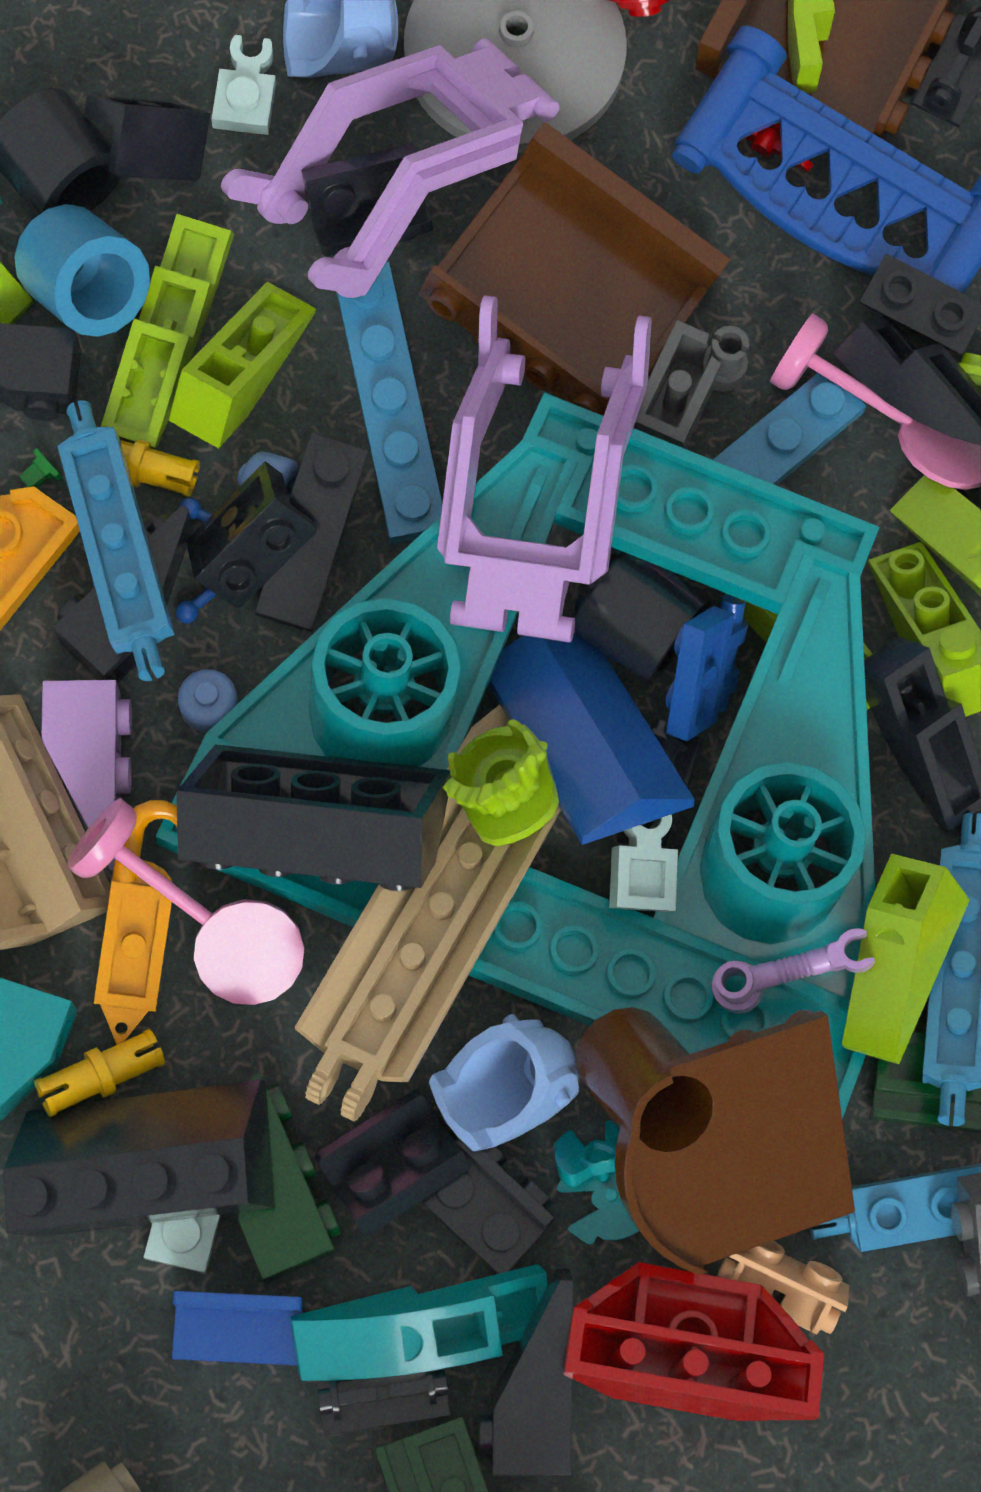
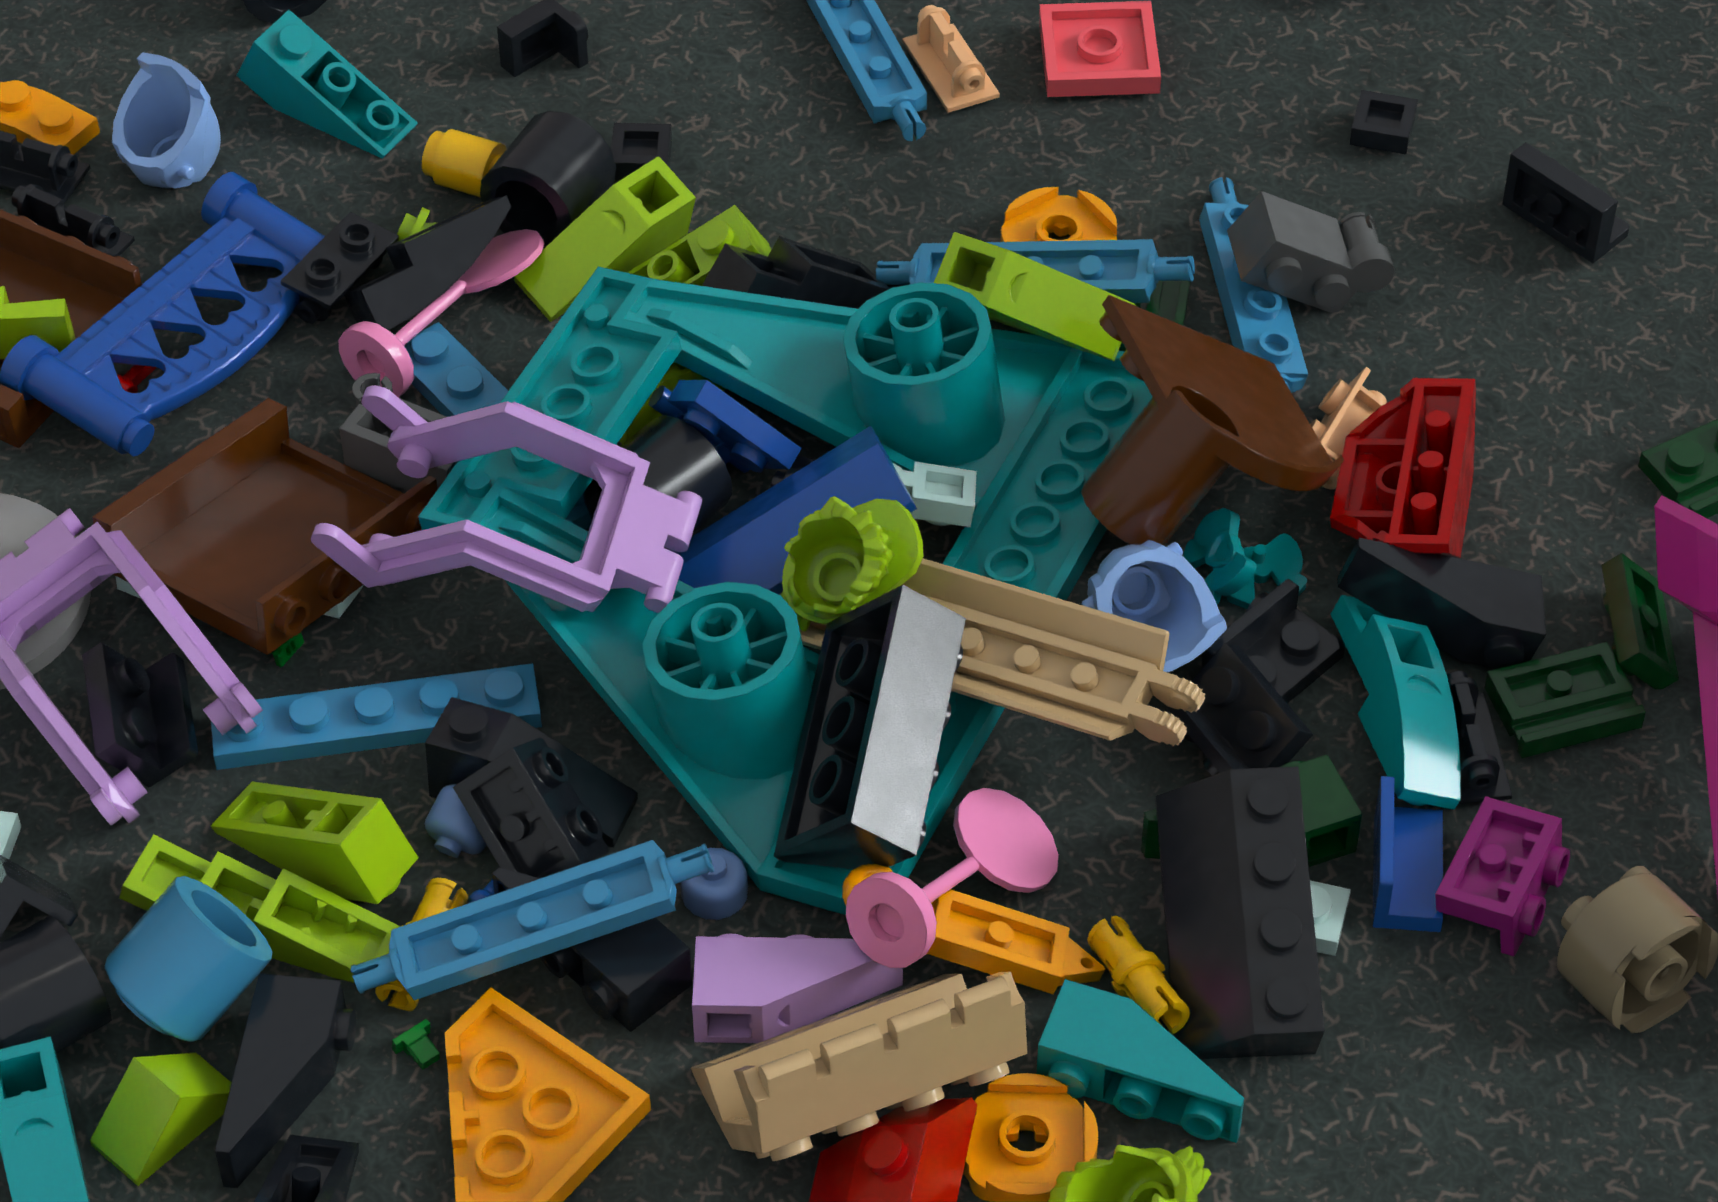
camera: 80 degrees left, 25 degrees down
lavender brick [712,928,876,1014] -> none
none -> magenta bracket [1435,796,1570,957]

